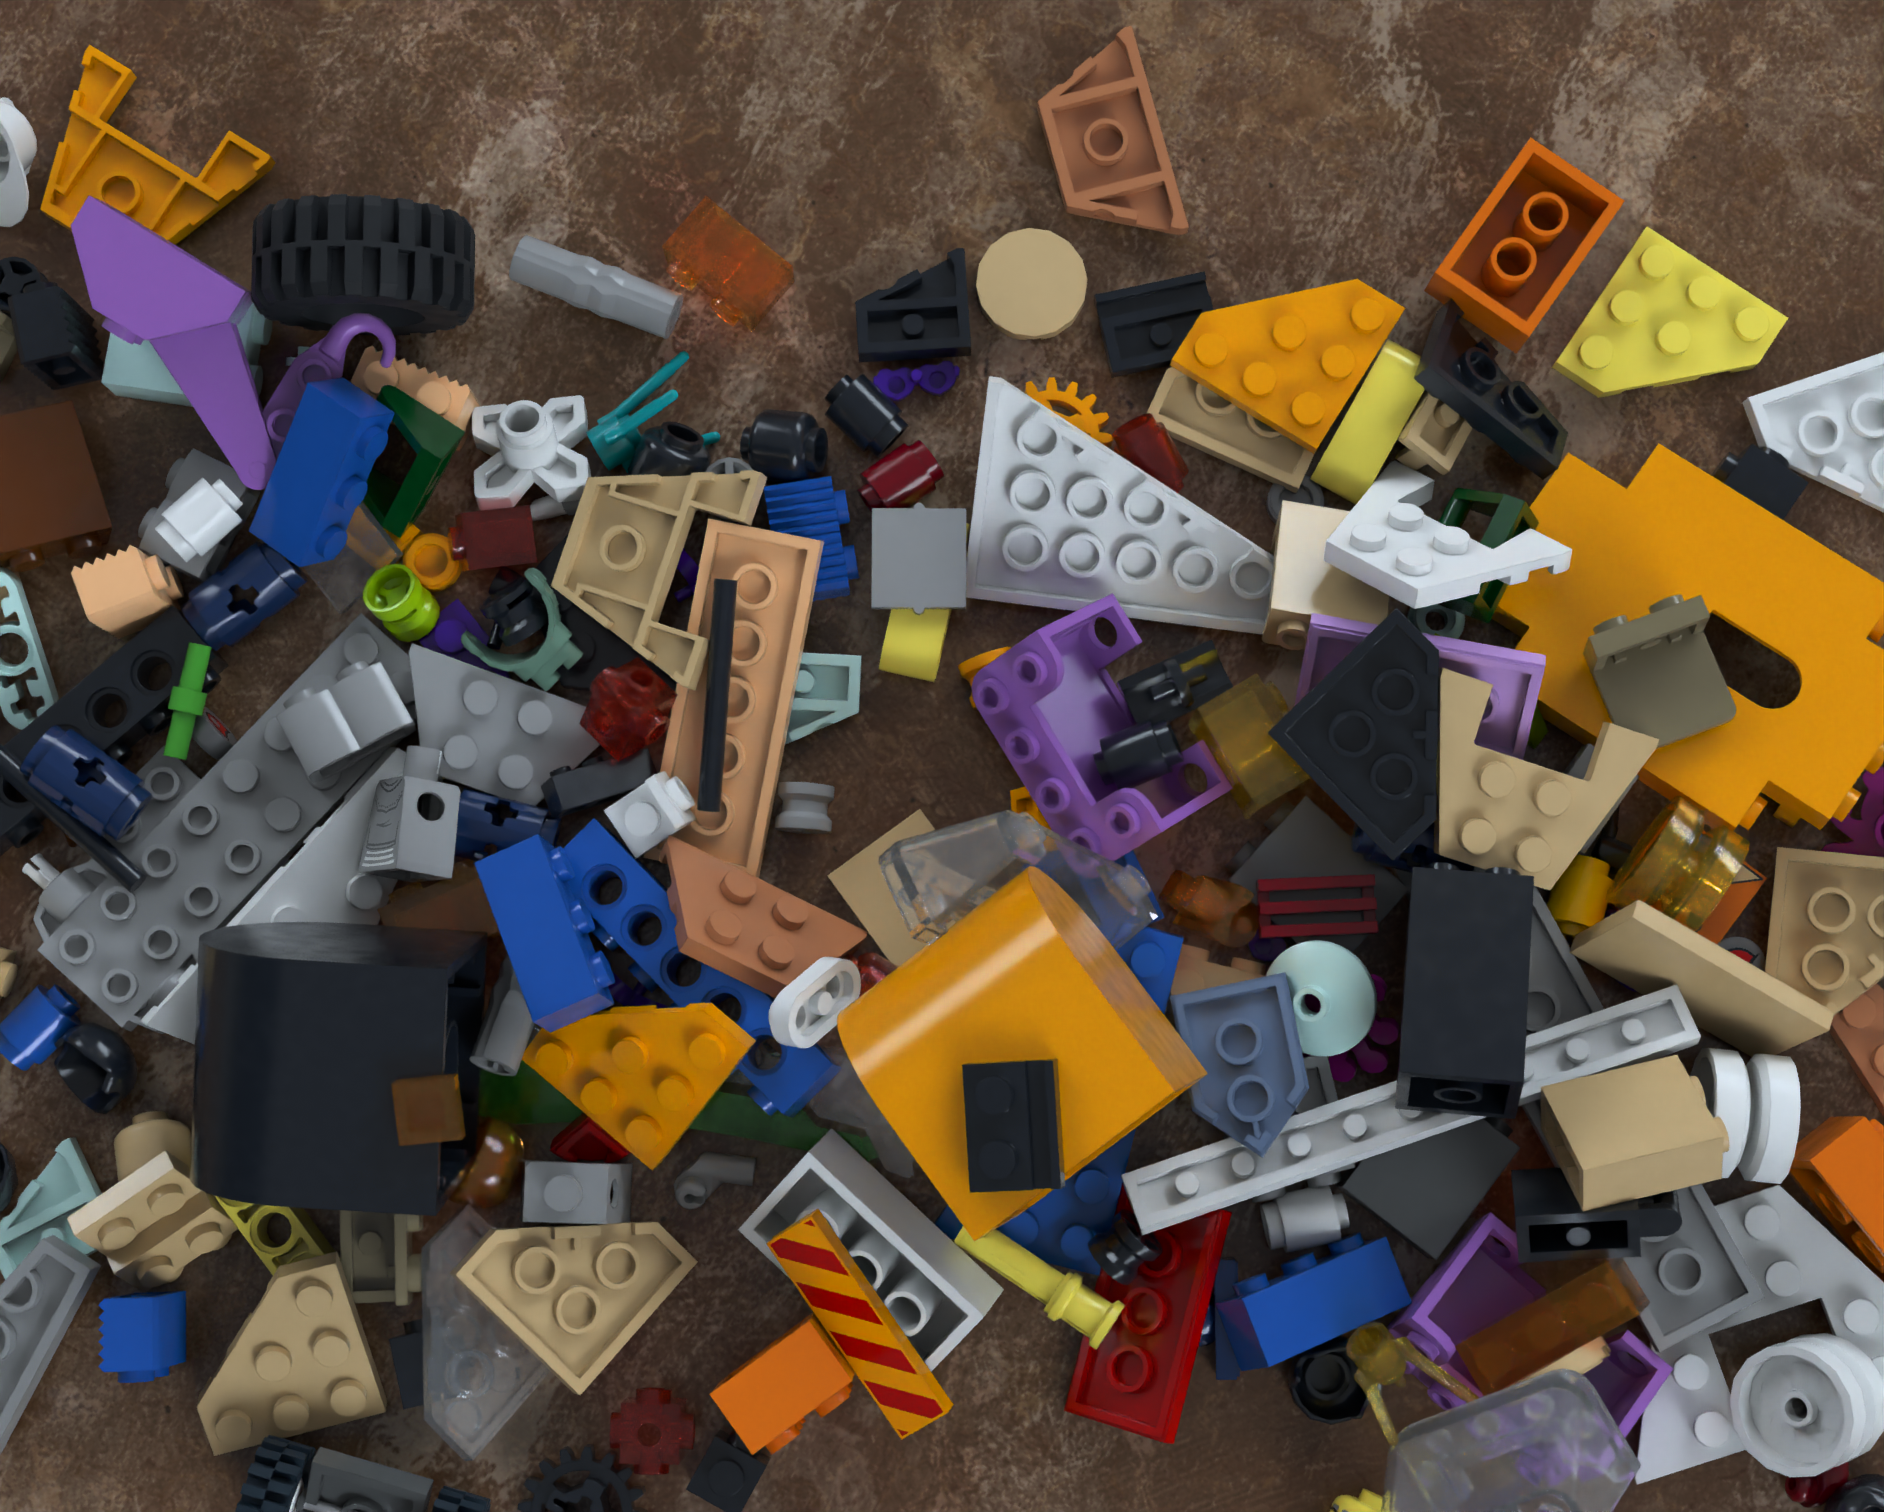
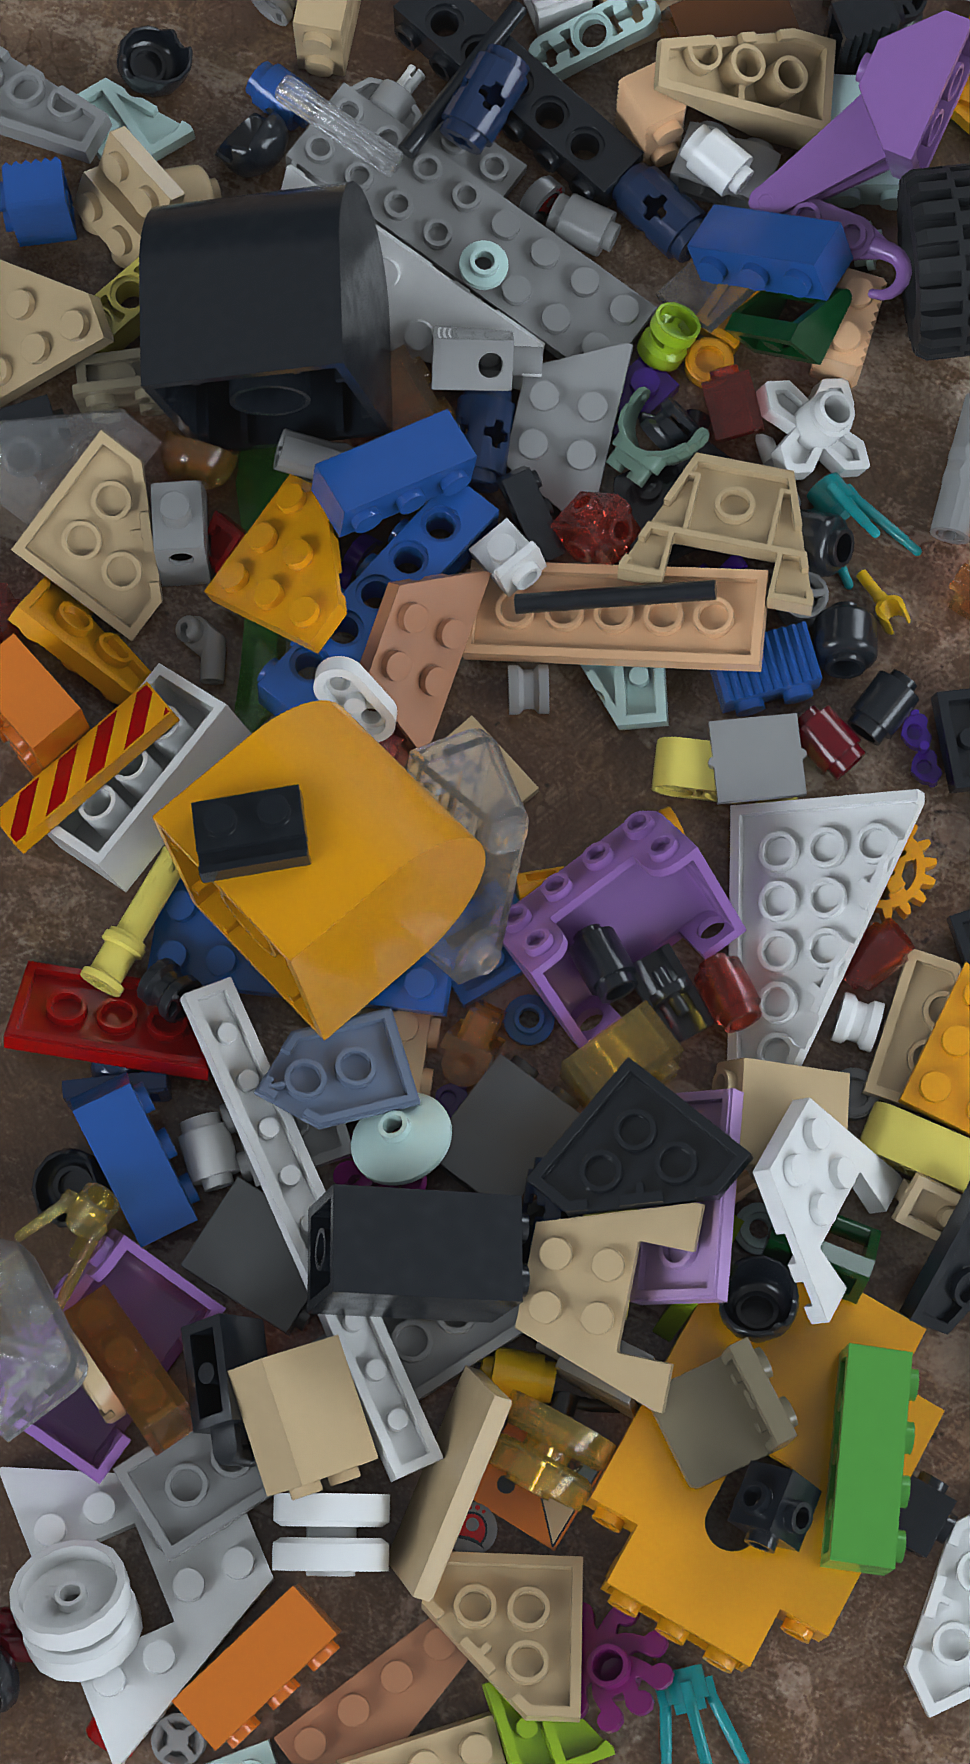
camera: 85 degrees right, 5 degrees down
bright green bar [163,642,212,760] -> none
light grey brick [276,661,417,784] -> none
clear orange tile [391,1073,465,1146] -> none
dark red tile [1256,874,1378,939] -> none
none -> light orange wing [7,576,151,705]
none -> clear axle [275,75,404,177]
none -> light aqua plate [459,240,509,290]
none -> blue plate [503,994,555,1046]
none -> light grey brick [546,193,621,257]
none -> tan wedge [654,28,836,150]
none -> clear red brick [693,953,762,1033]
none -> black hair [718,1254,799,1343]
none -> black brick [727,1460,822,1553]
none -> bright green brick [820,1343,919,1576]
none -> white wheel [830,992,885,1052]
none -> yellow hand [856,569,911,635]

